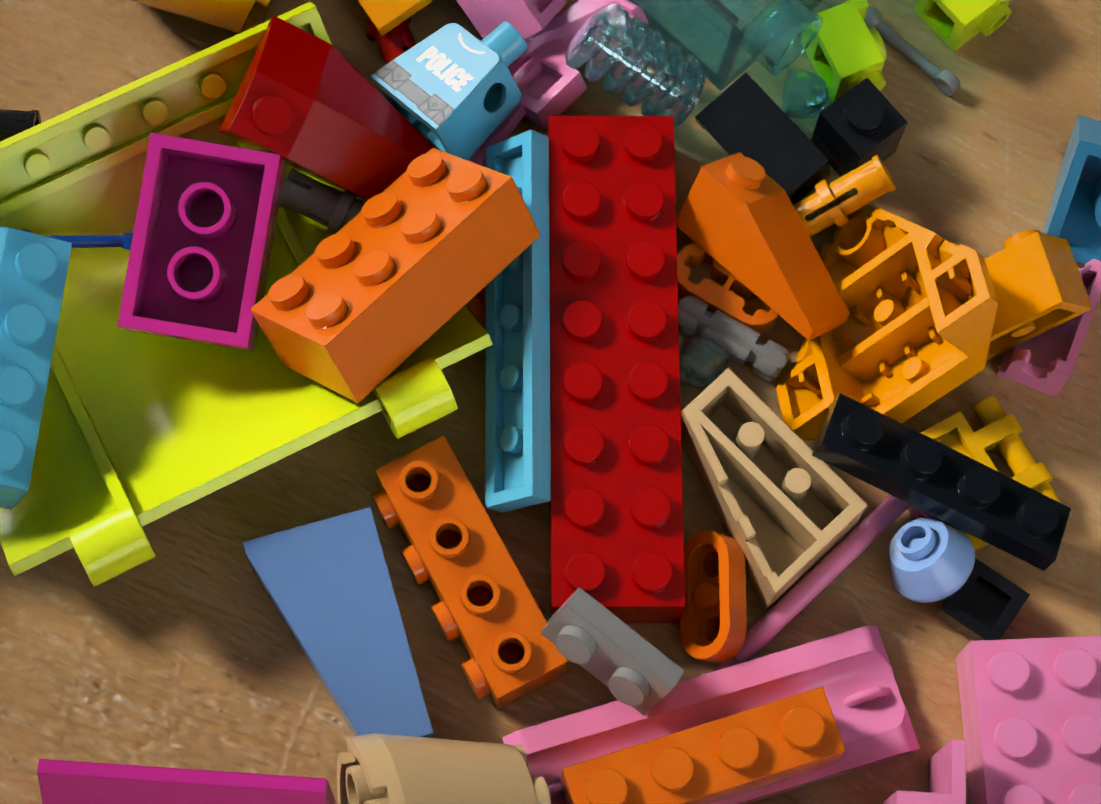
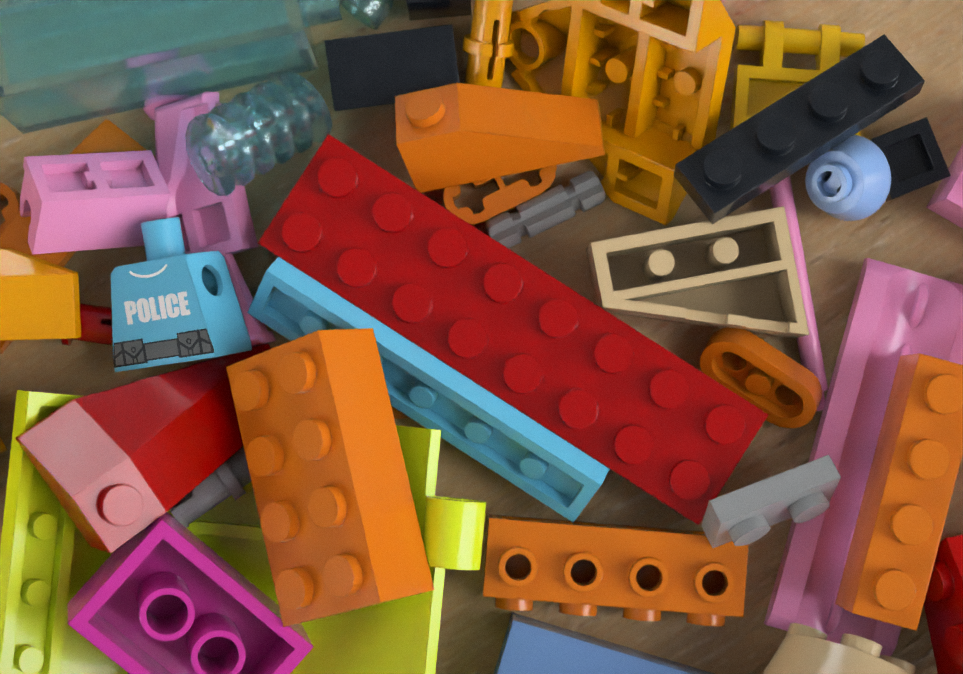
camera: 55 degrees left, 15 degrees up
clear light blue hinge [679,335,731,388] -> none

